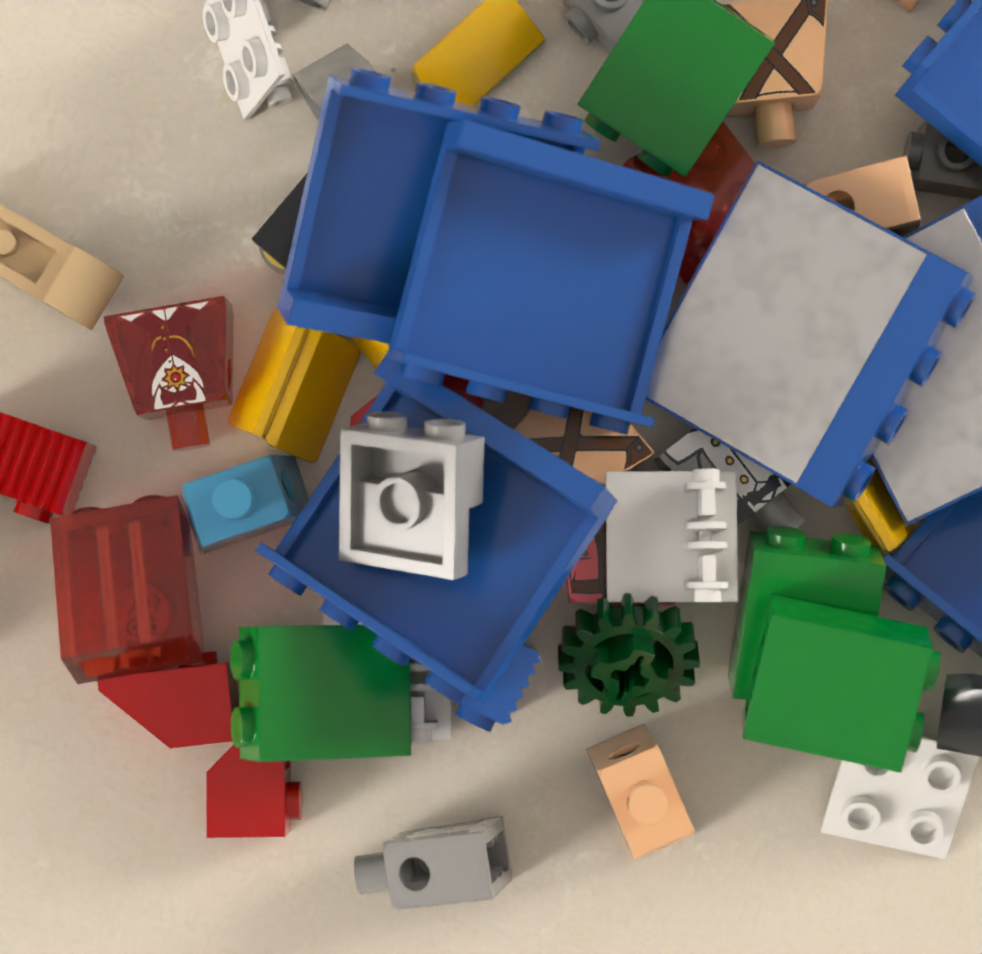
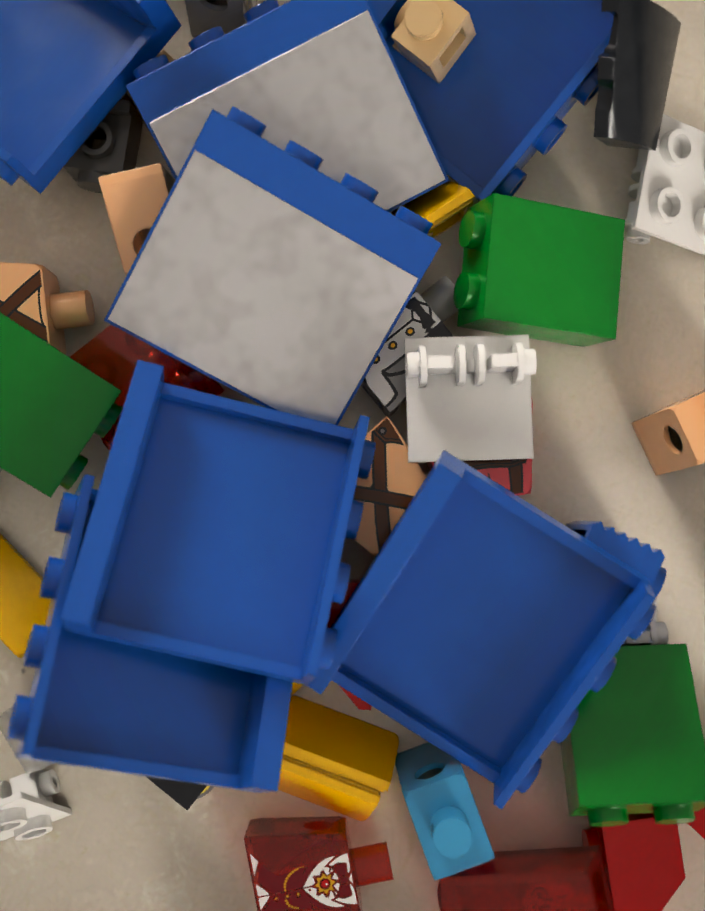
camera: 90 degrees left, 0 degrees up
light grey plate [339,411,484,580] -> none
dark green gear [558,593,700,717] -> none
green brick [742,594,941,773] -> none

